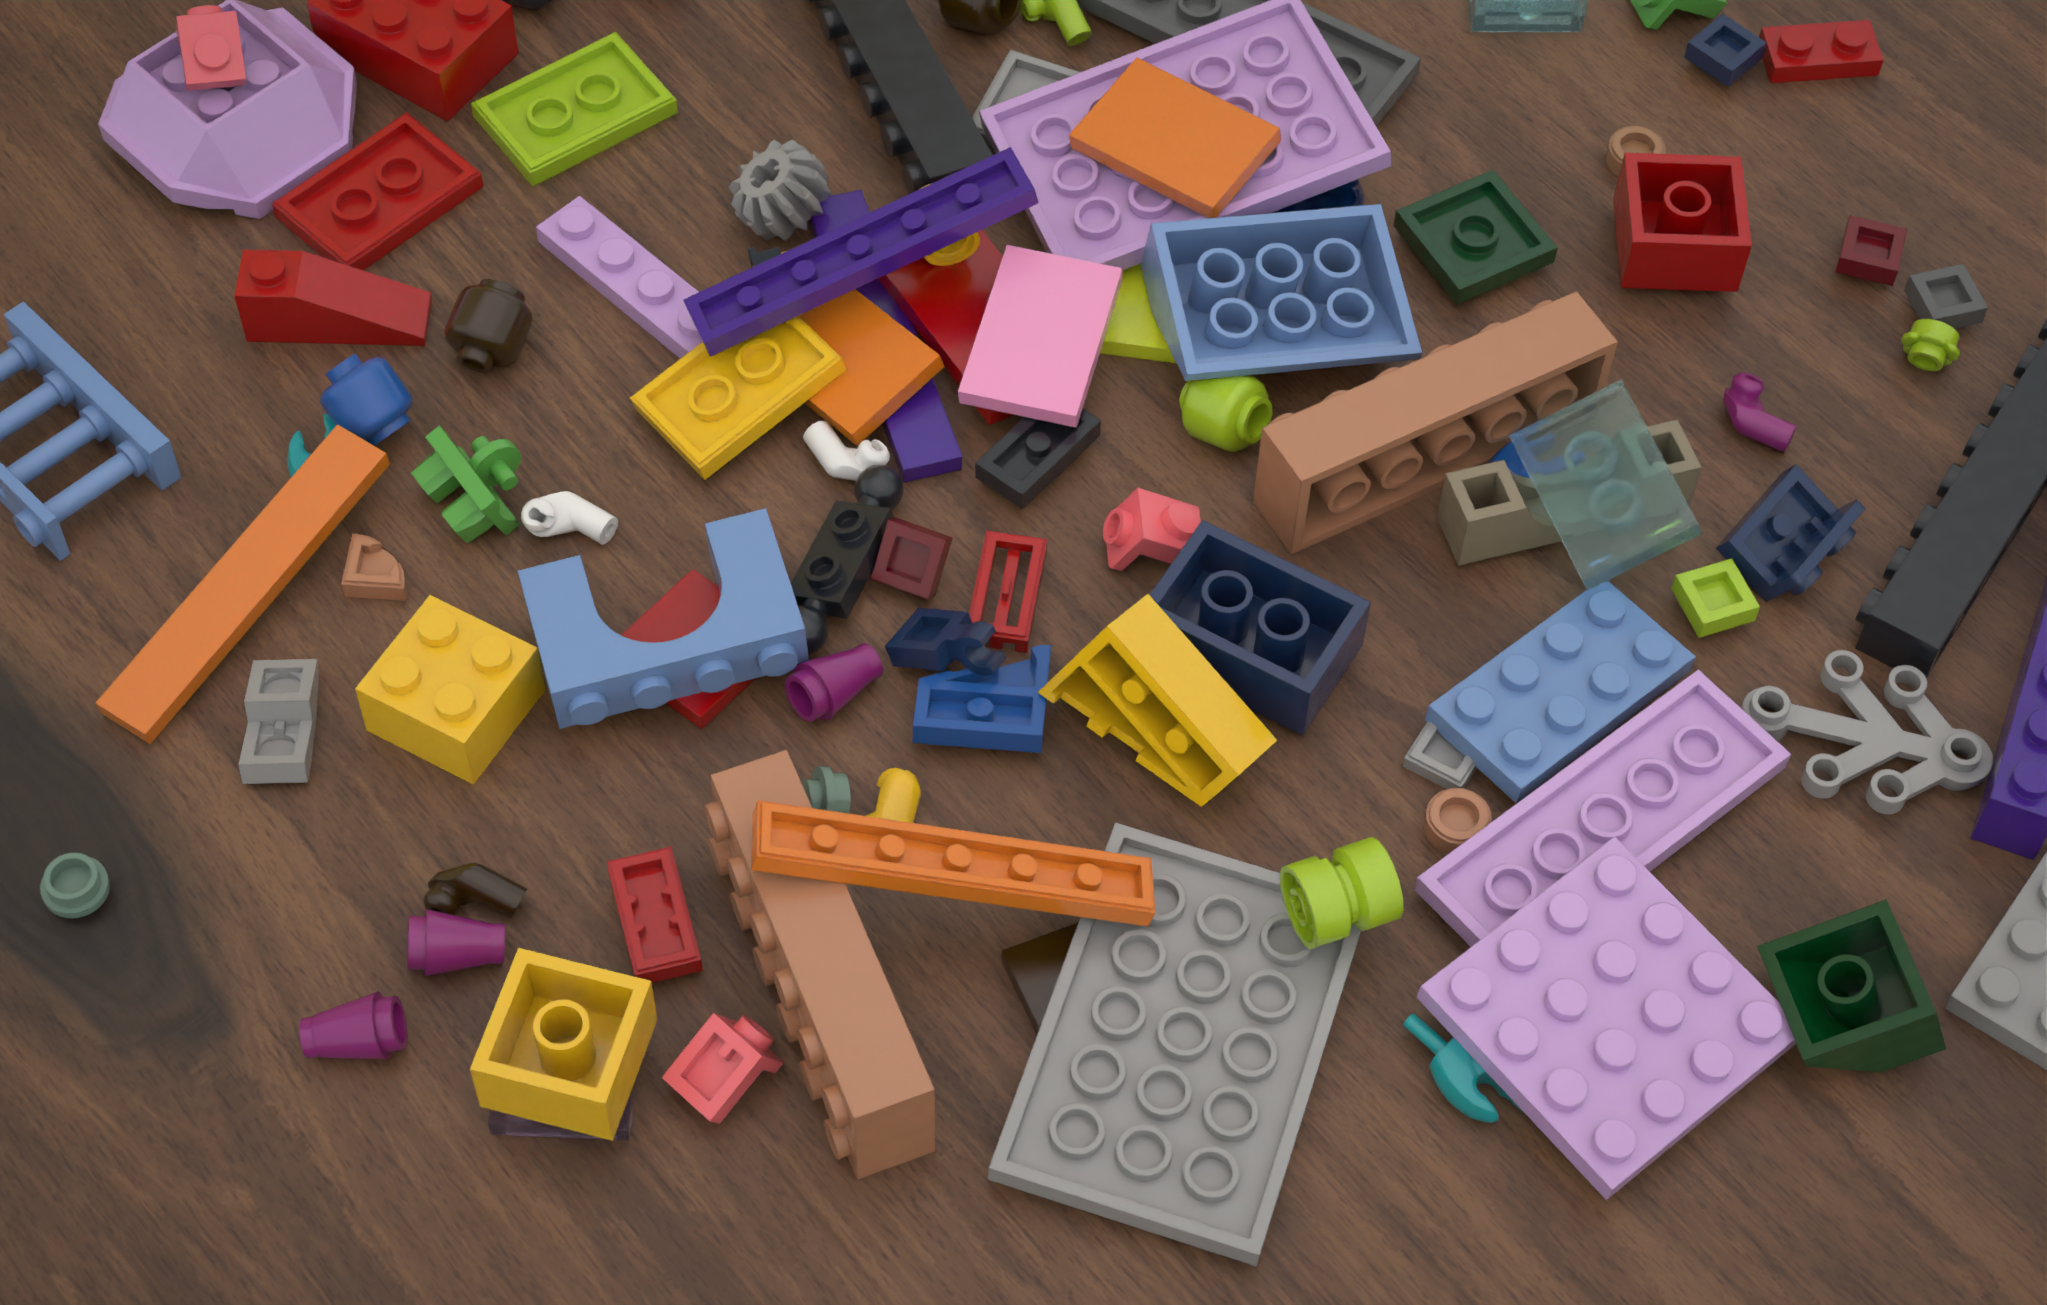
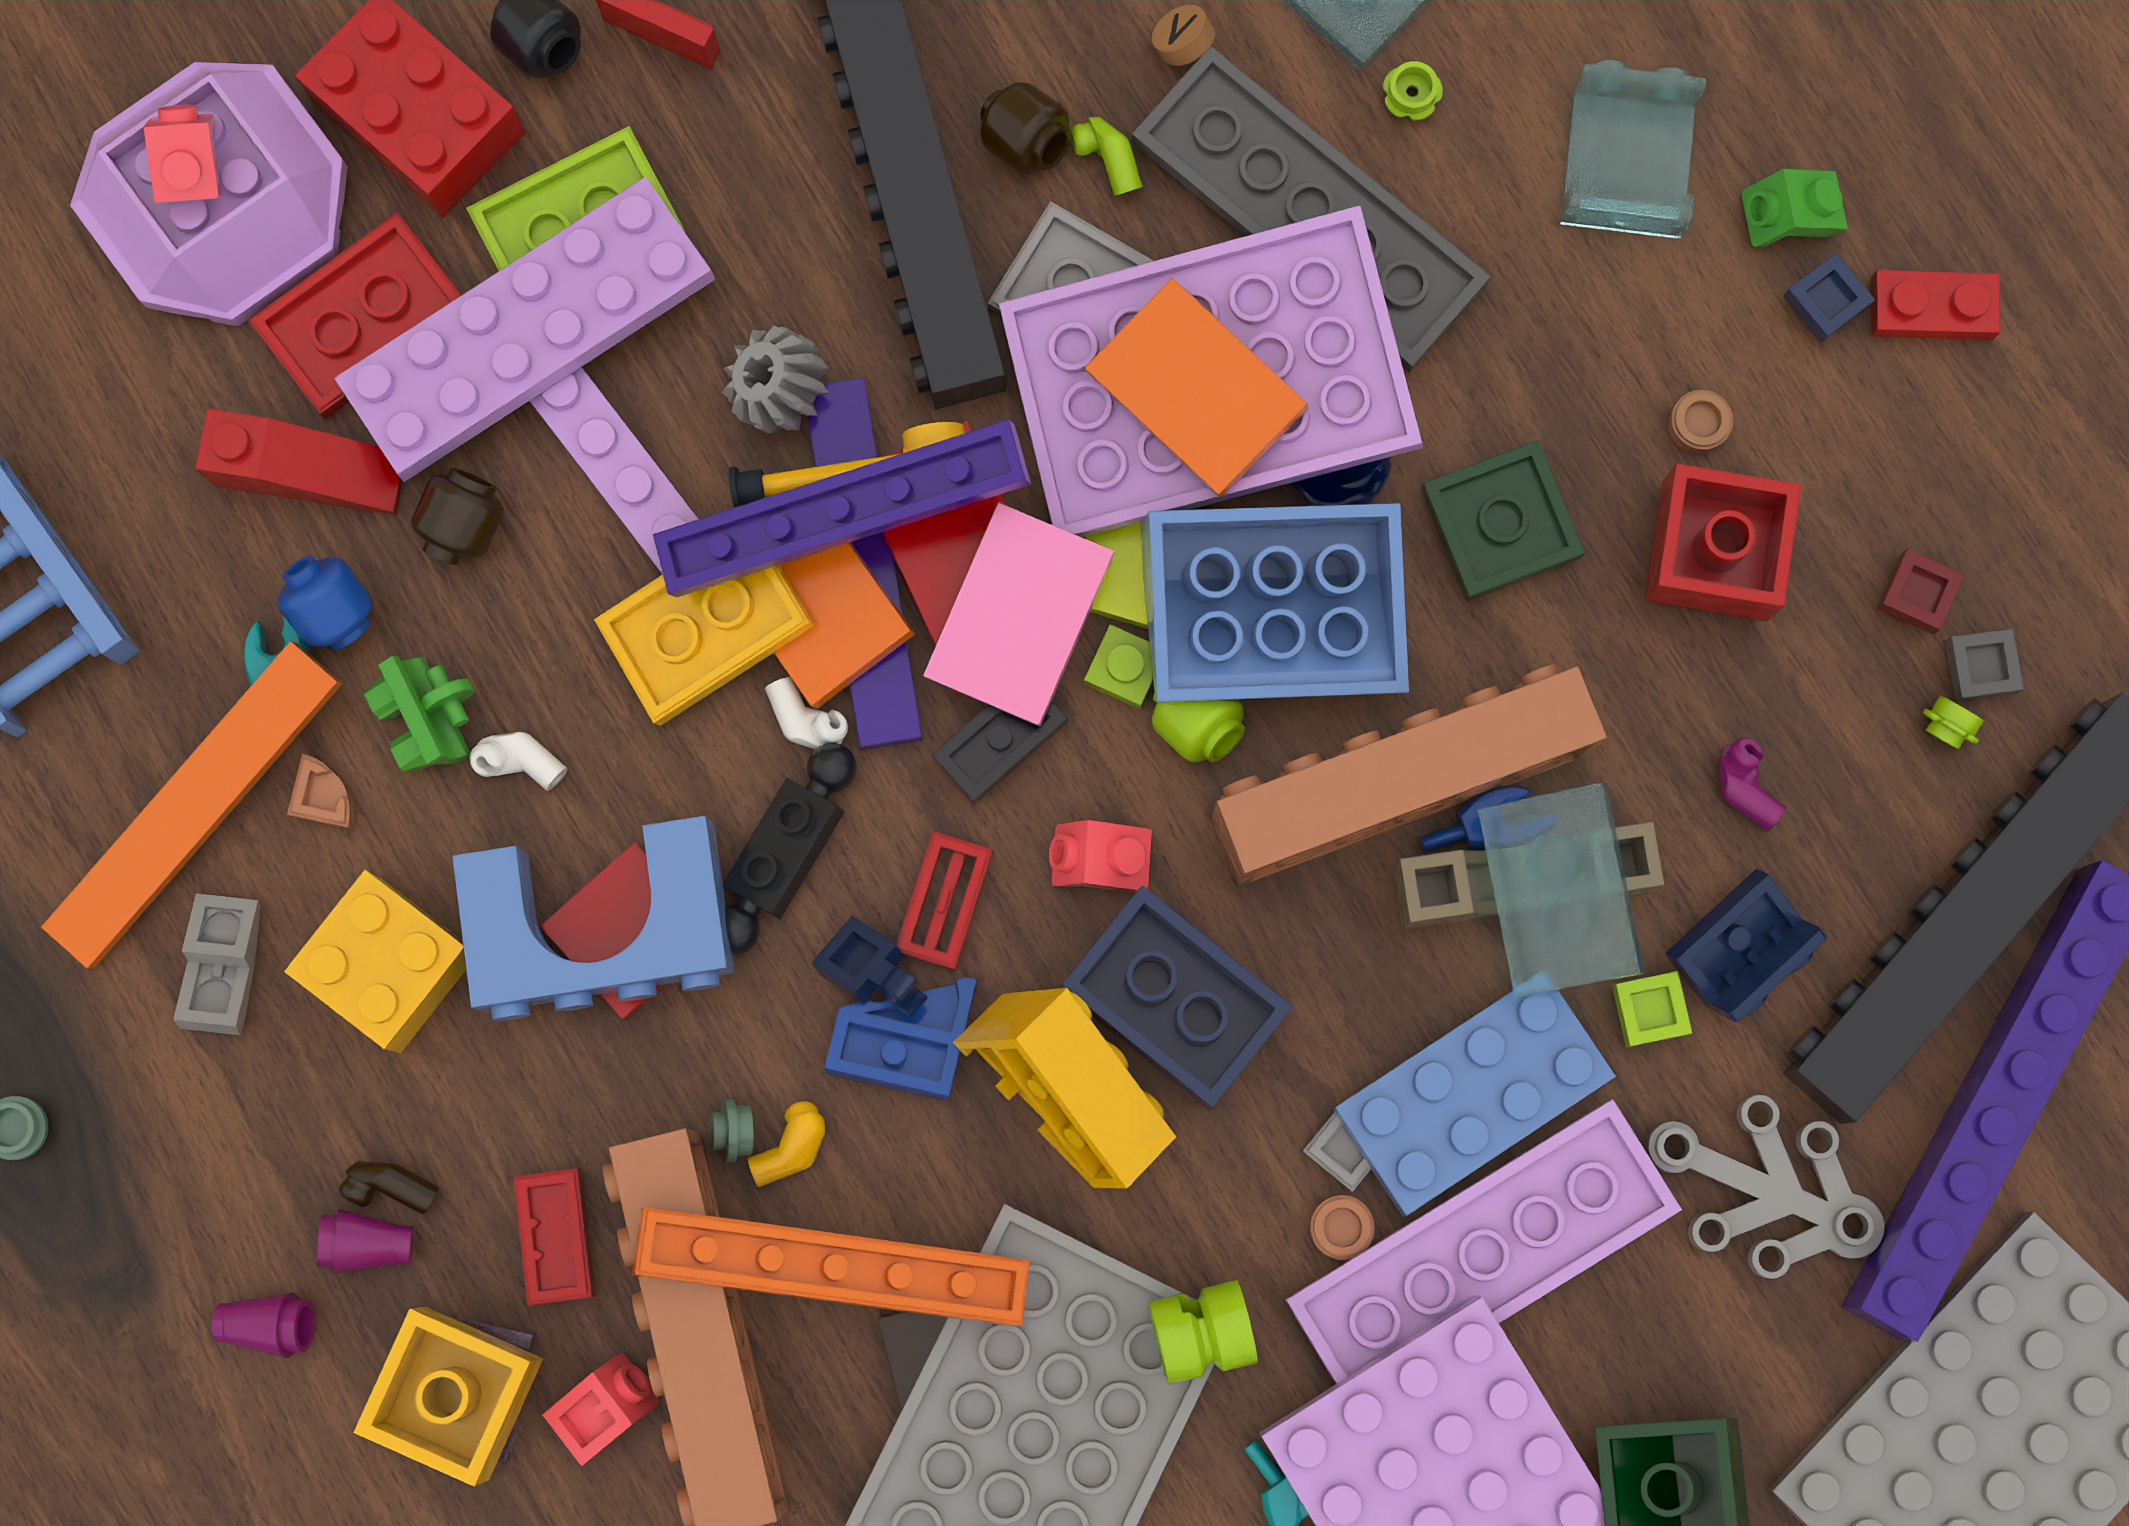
camera: 10 degrees right, 25 degrees up
magenta cone [785,643,883,722] -> none
dark red plate [871,517,953,599] -> none
none -> lavender plate [334,177,715,482]
none -> lime plate [1084,624,1154,709]

